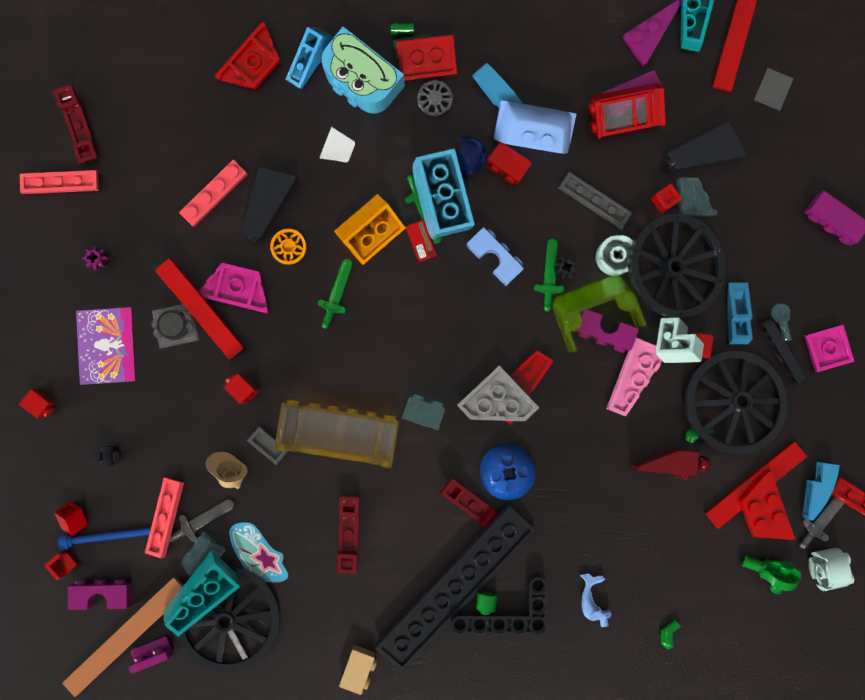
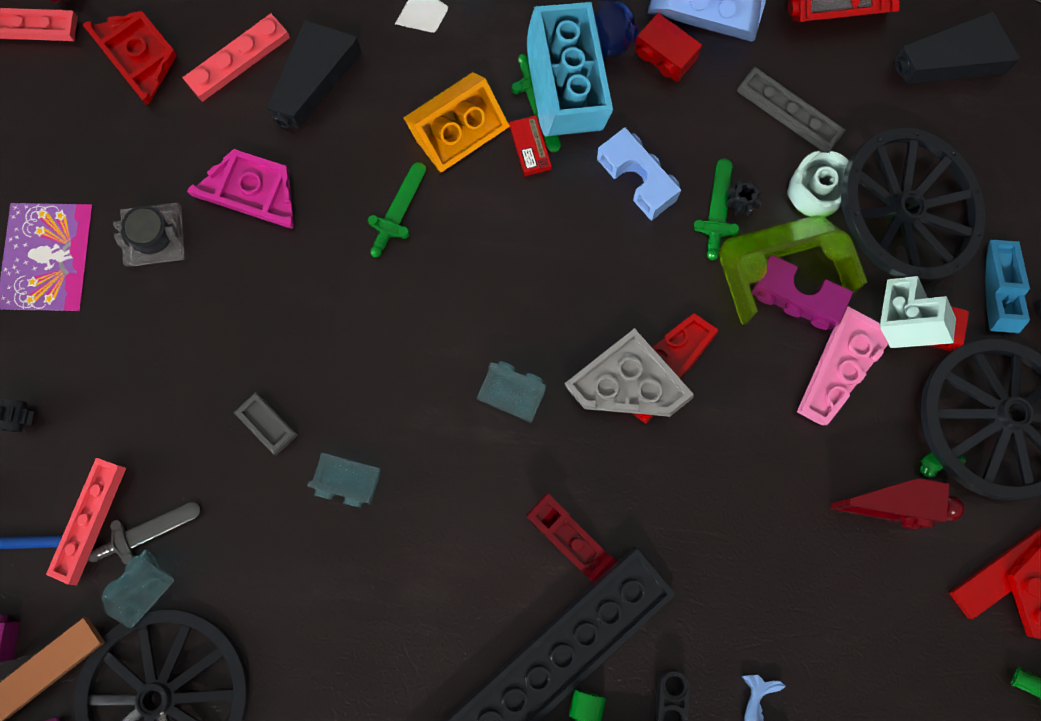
camera: 10 degrees right, 10 degrees down
magenta gear [82,246,109,271] -> none
red tile [155,258,245,360] -> none
teal wedge [163,551,240,636] -> none
tan piece [206,452,248,489] -> none
red brick [224,373,260,404] -> none
sticker [229,523,288,582] -> none
light orange wheel [270,229,307,265] -> none
clear windscreen [274,400,399,468] -> none
dark red slope [337,496,359,574] -> none
blue piece [479,443,536,501] -> none
red panel [651,184,682,214] -> none
clear light blue wing [677,178,717,217] -> none
none -> red wing [82,11,177,105]
none -> clear light blue bracket [307,453,381,508]

